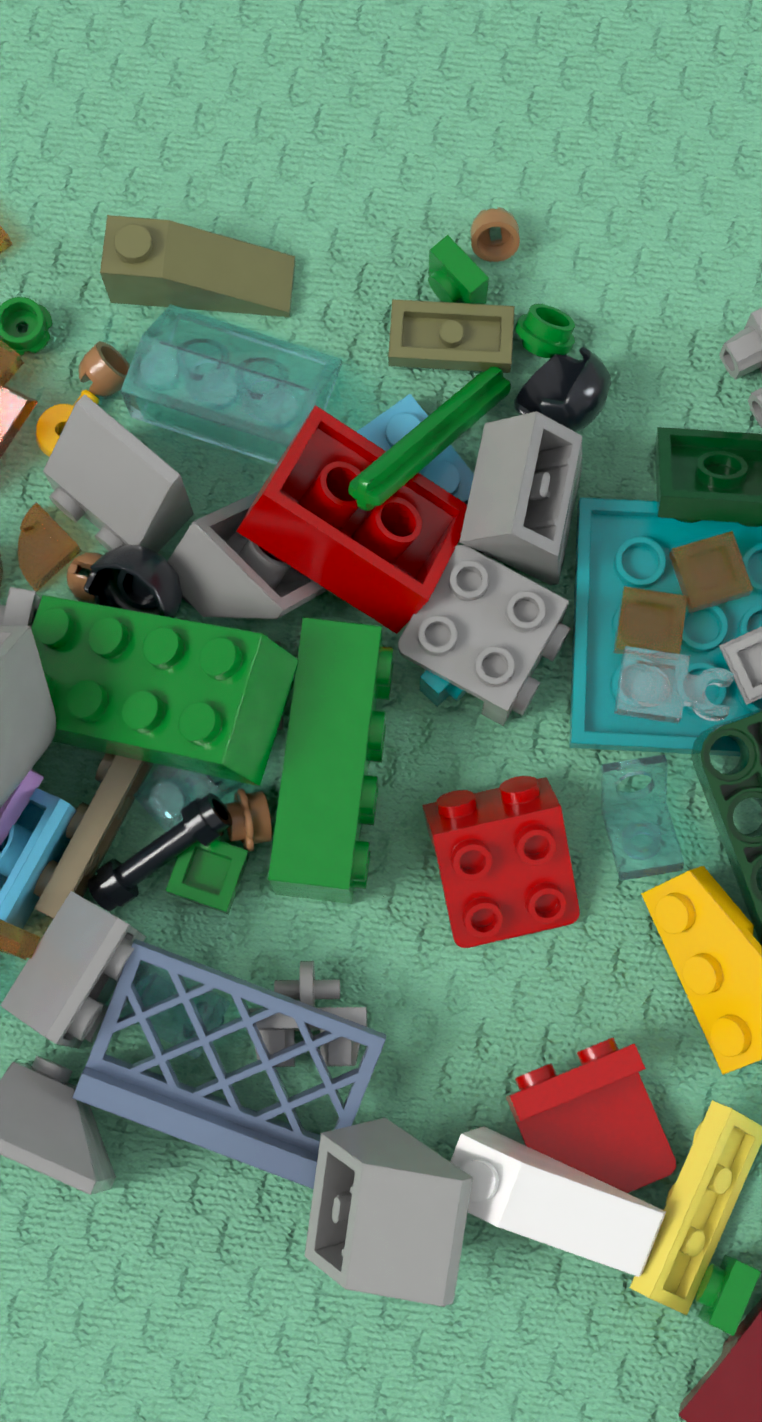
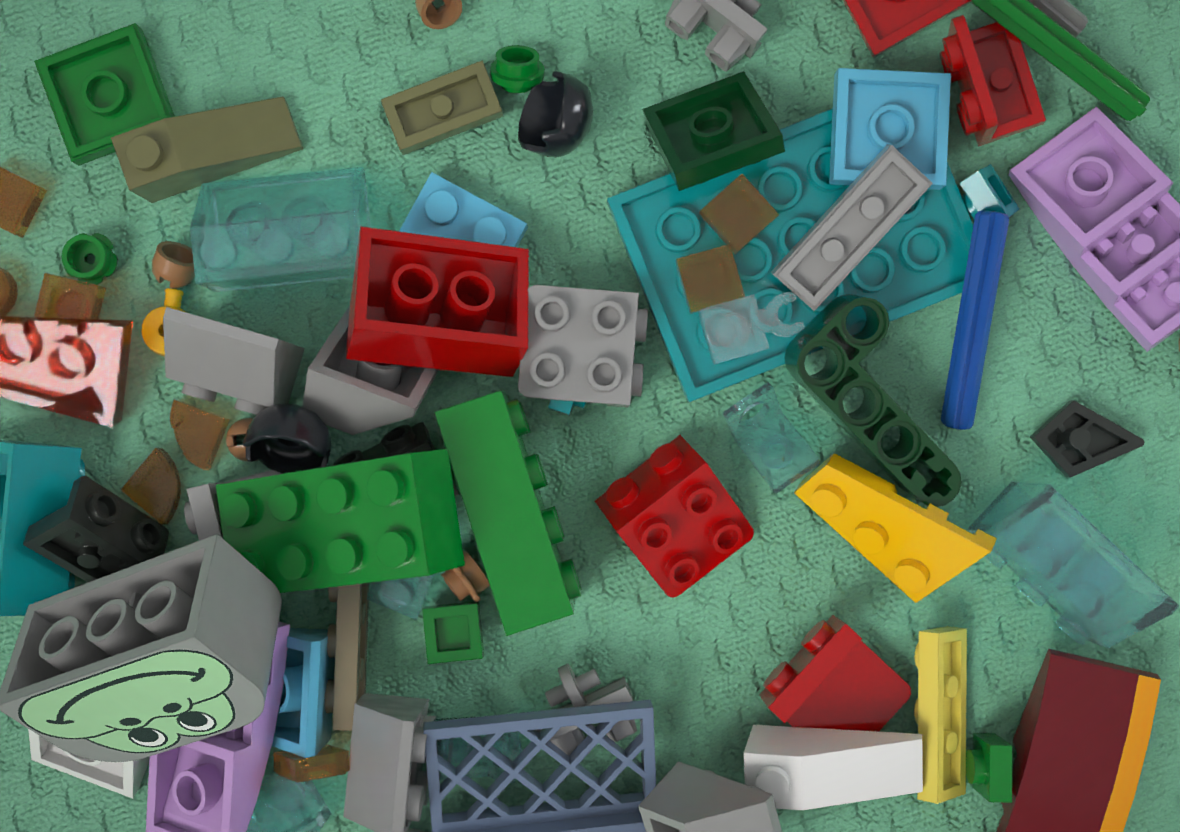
camera: 25 degrees left, 10 degrees up
black bar [88,793,233,911] -> none
green axle [348,366,511,511] -> none
green plate [428,235,489,304] -> none
light grey slope [459,411,582,585] -> none
none -> green tile [34,23,175,166]

